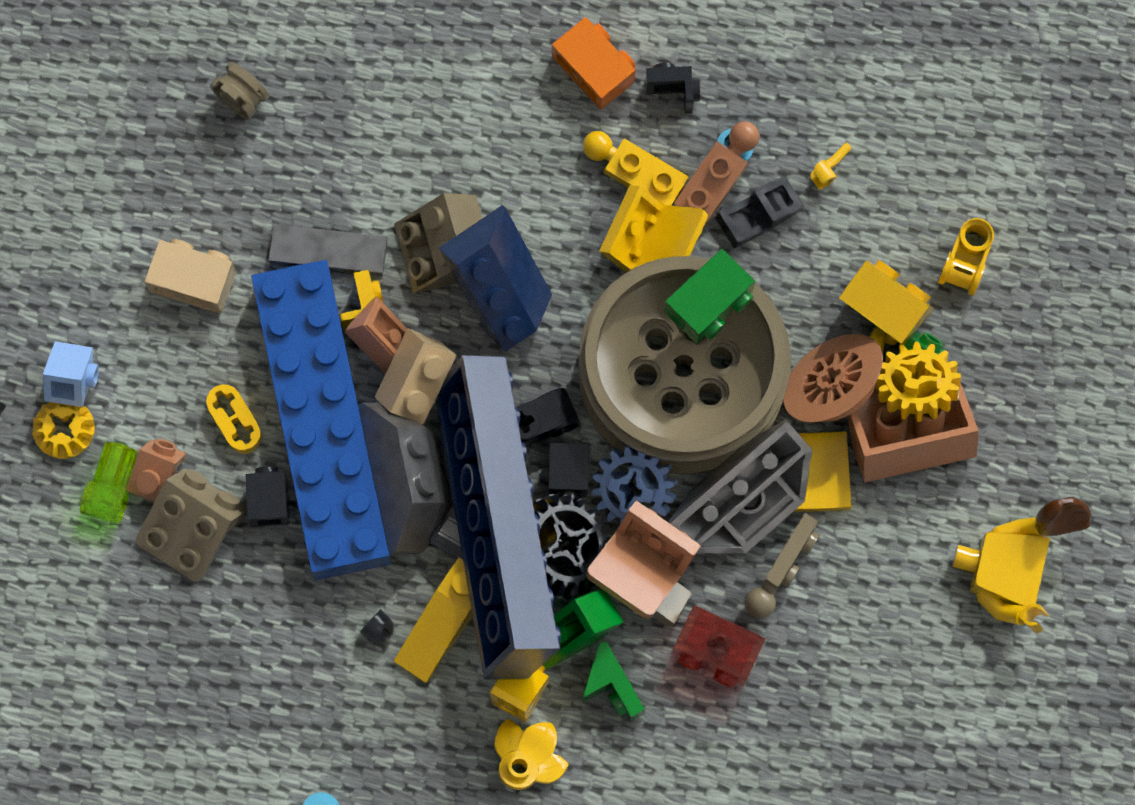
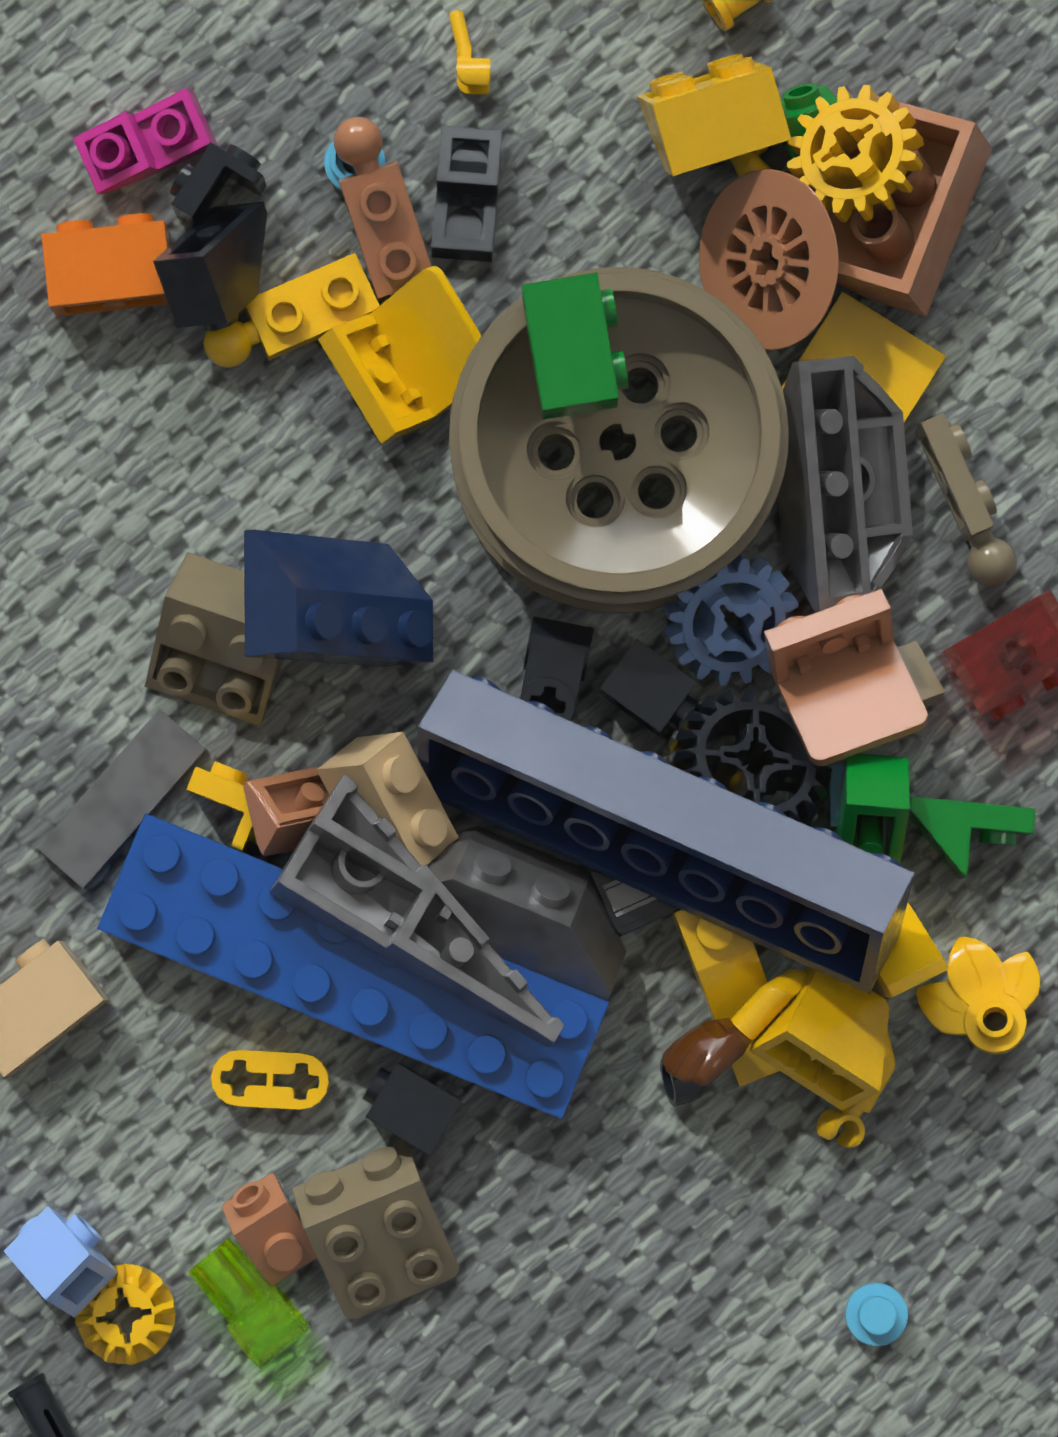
camera: 55 degrees left, 10 degrees up
none -> dark pink slope [73,88,218,195]
none -> black slope [153,201,267,331]
none -> flat silver wedge [269,774,564,1047]
none -> yellow torso [662,966,896,1148]

